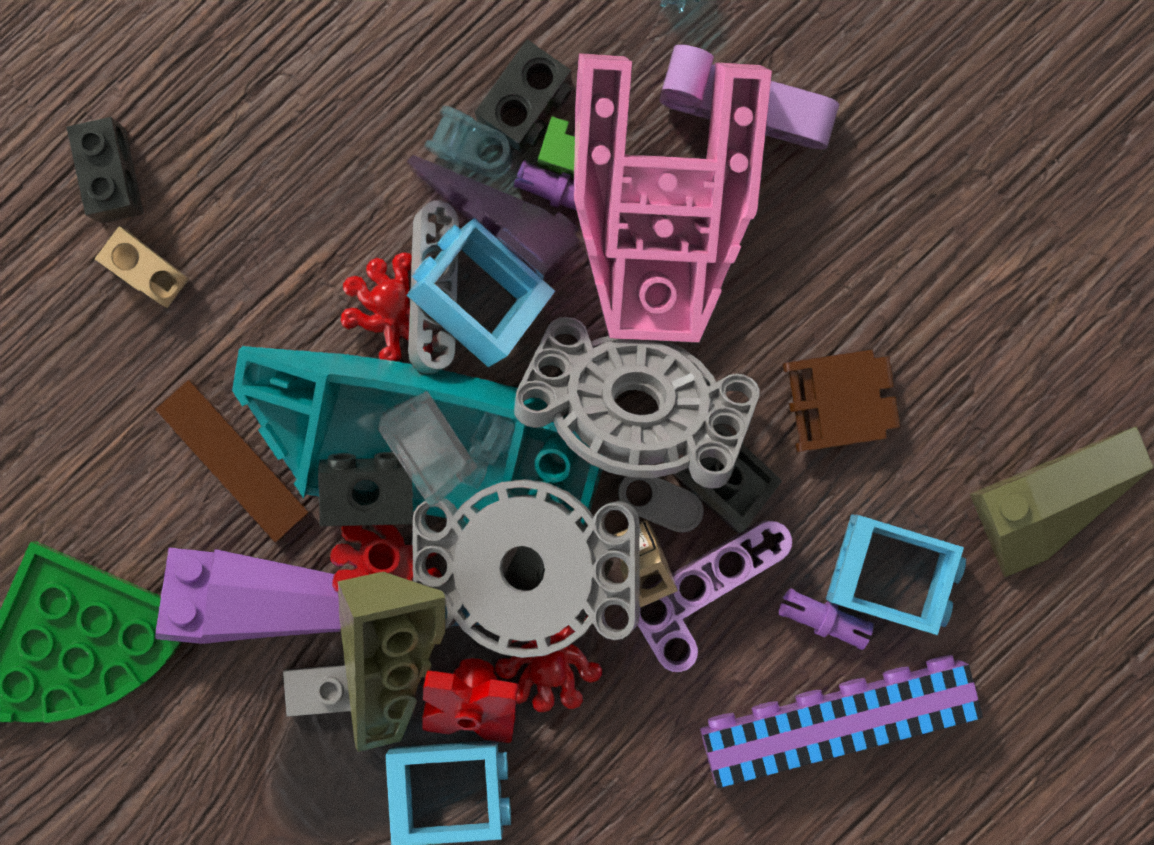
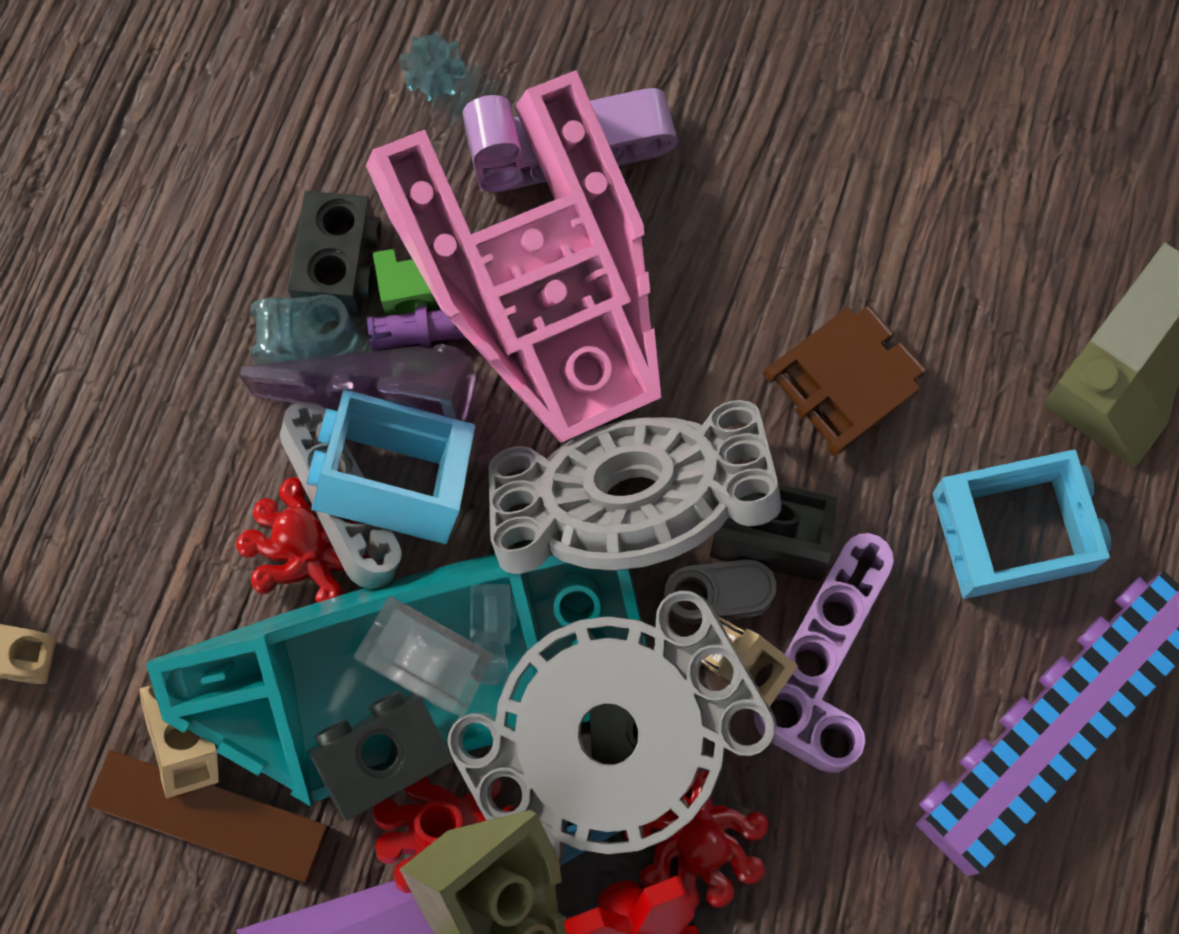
camera: 25 degrees left, 15 degrees down
medium lavender pin [779,588,873,650] -> none
none -> tan leg [139,685,219,798]

